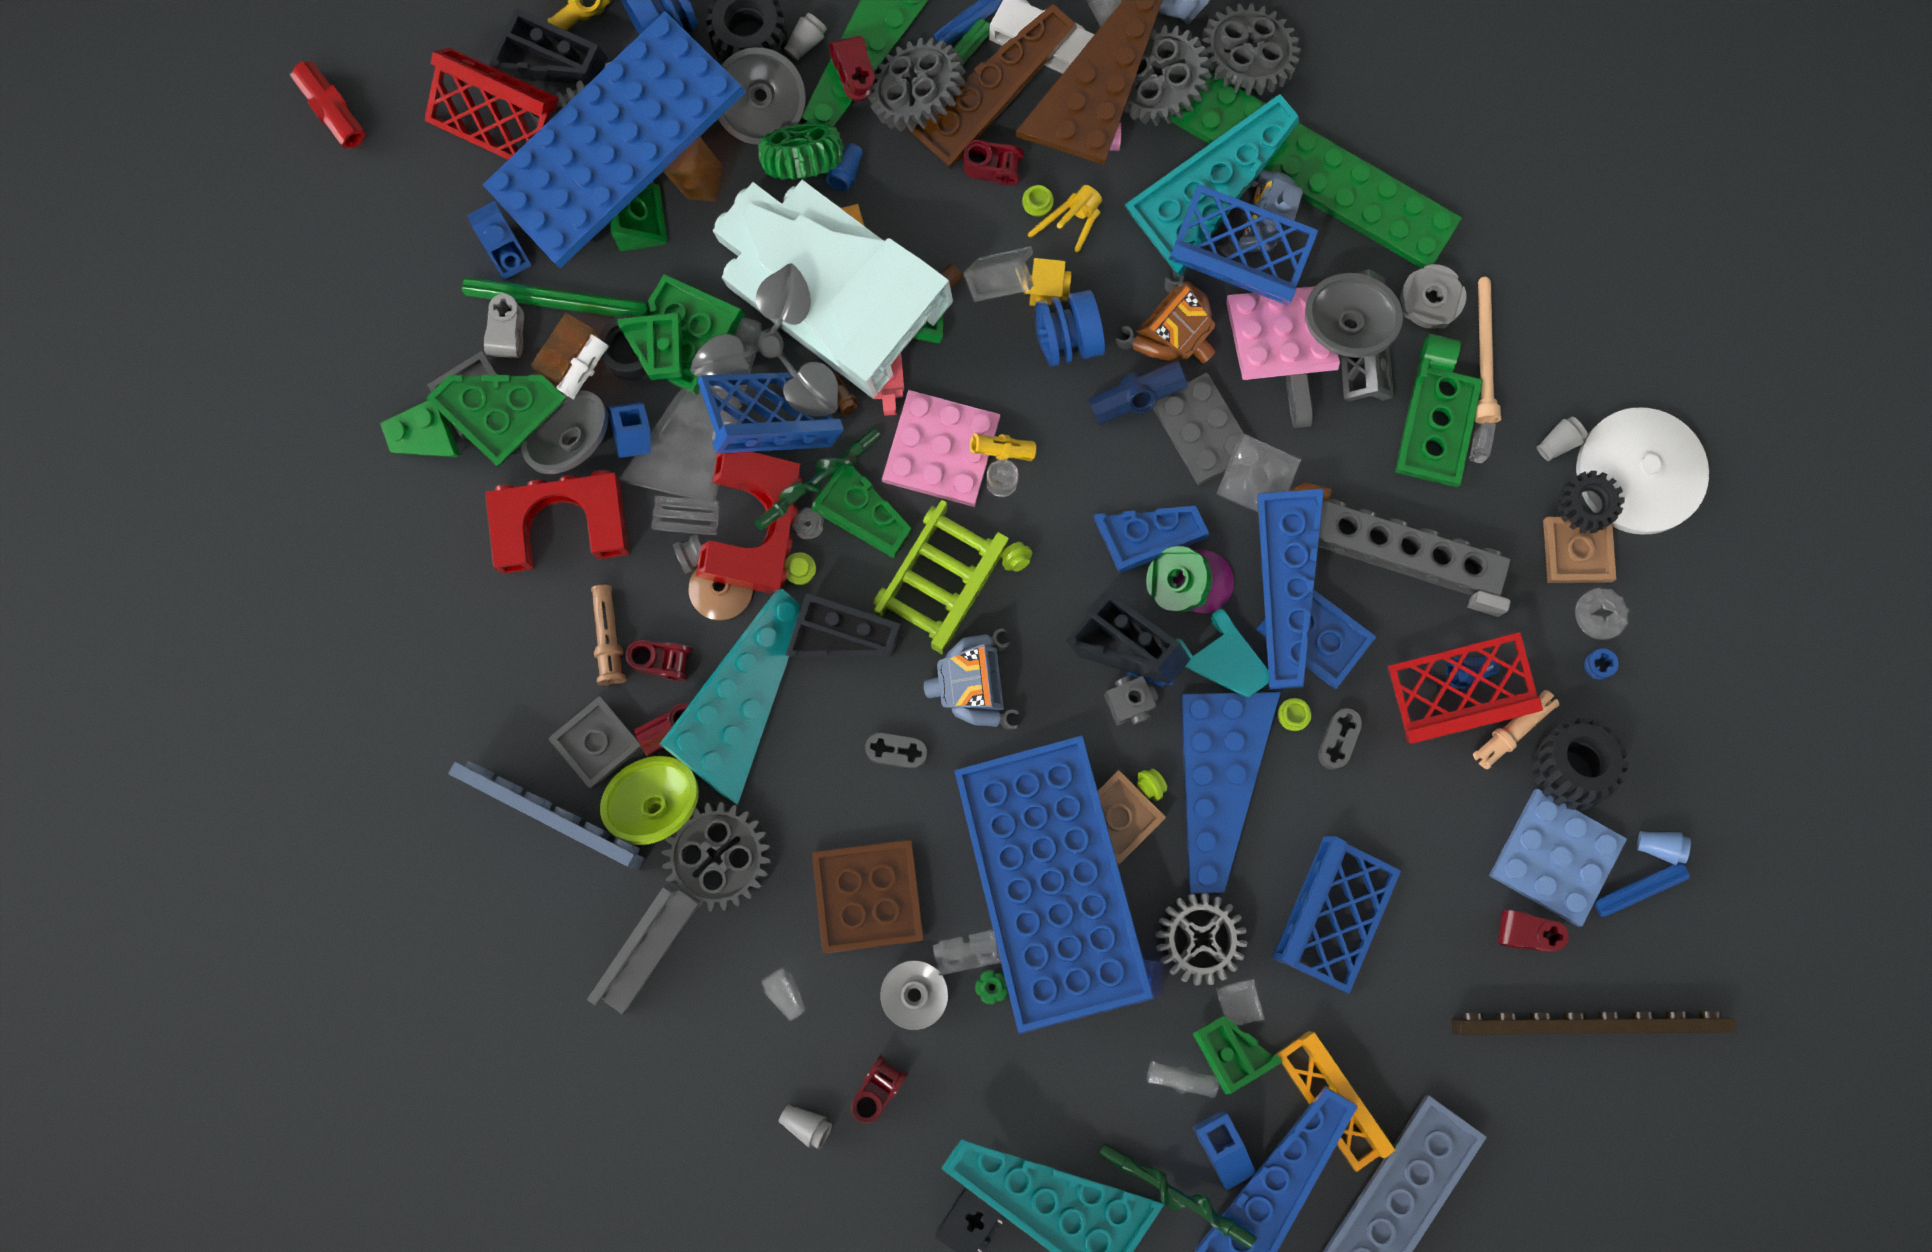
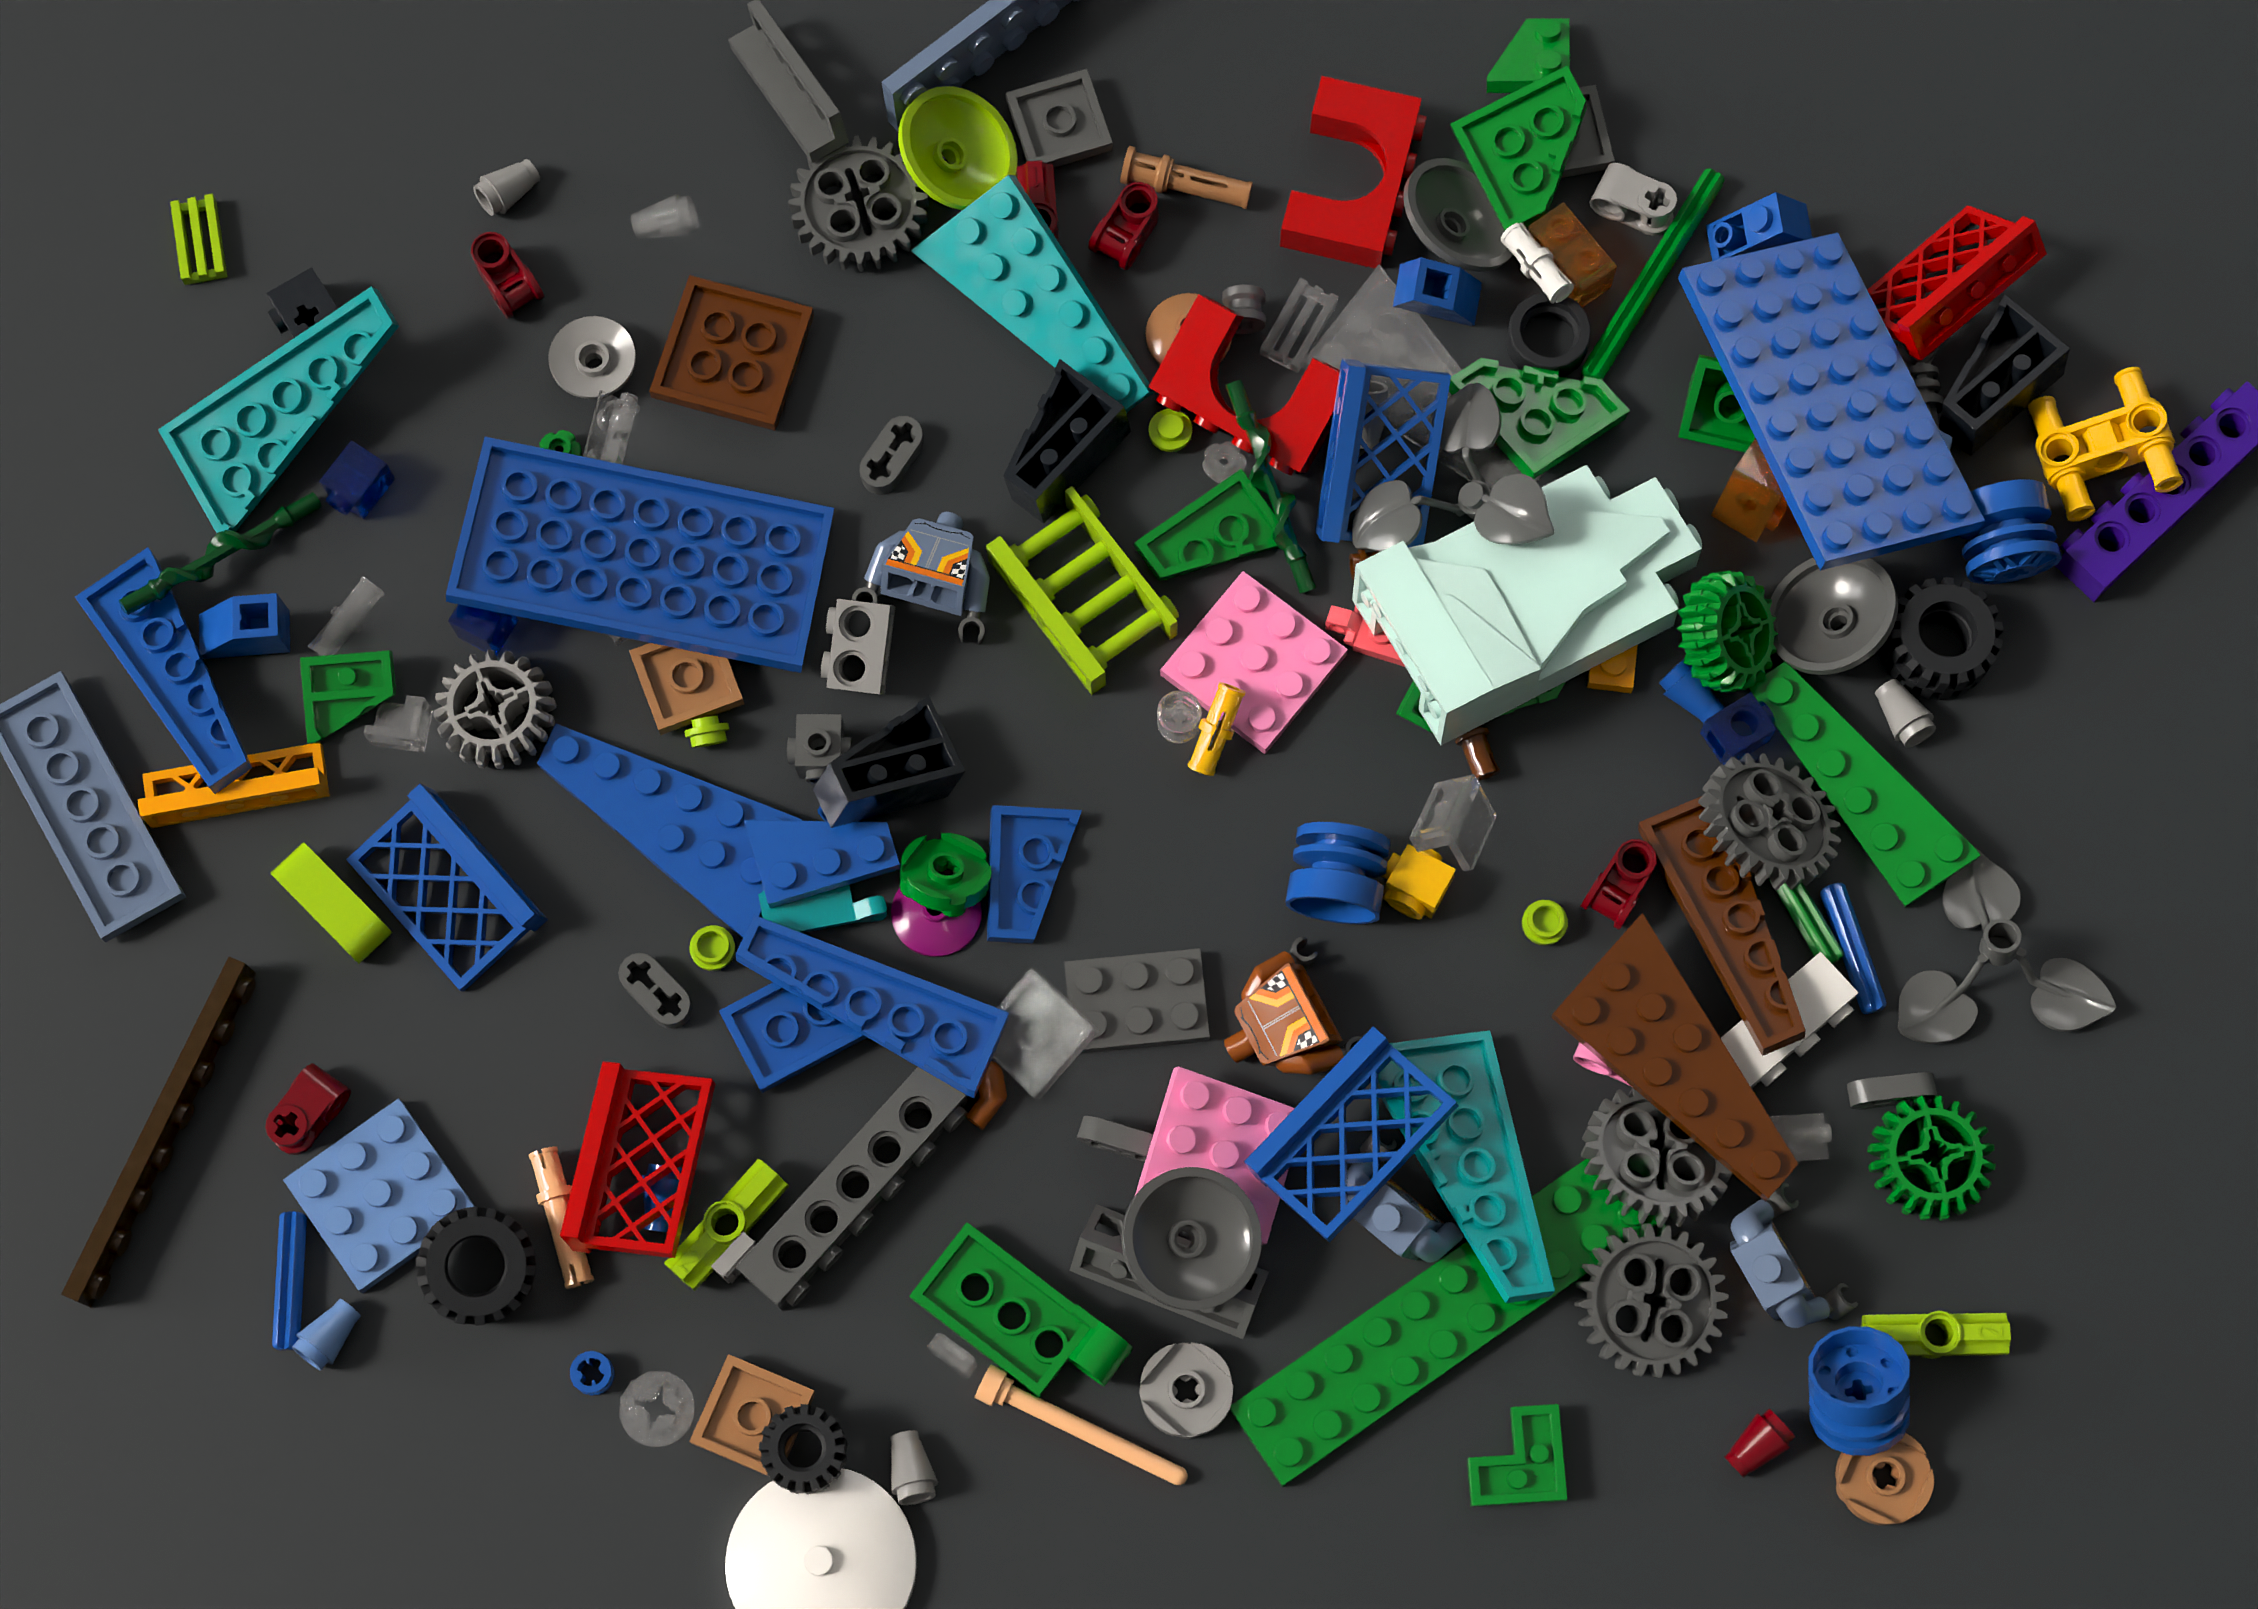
camera: 115 degrees right, 5 degrees down
red piece [290,61,366,149] -> none
green wing [617,312,683,380] -> none
dark red piece [829,35,875,101] -> none
lime plate [1001,542,1033,571] -> none
yellow plant [1028,185,1102,253] -> none
dark blue piece [1089,361,1188,425] -> none
none -> lime beam [270,842,392,964]
none -> clear blue brick [319,440,395,520]
none -> lime piece [664,1158,789,1291]
none -> blue wing [744,820,900,908]
none -> light grey brick [821,599,896,695]
none -> green plate [1467,1404,1567,1507]
none -> clear blue brick [1700,693,1776,765]

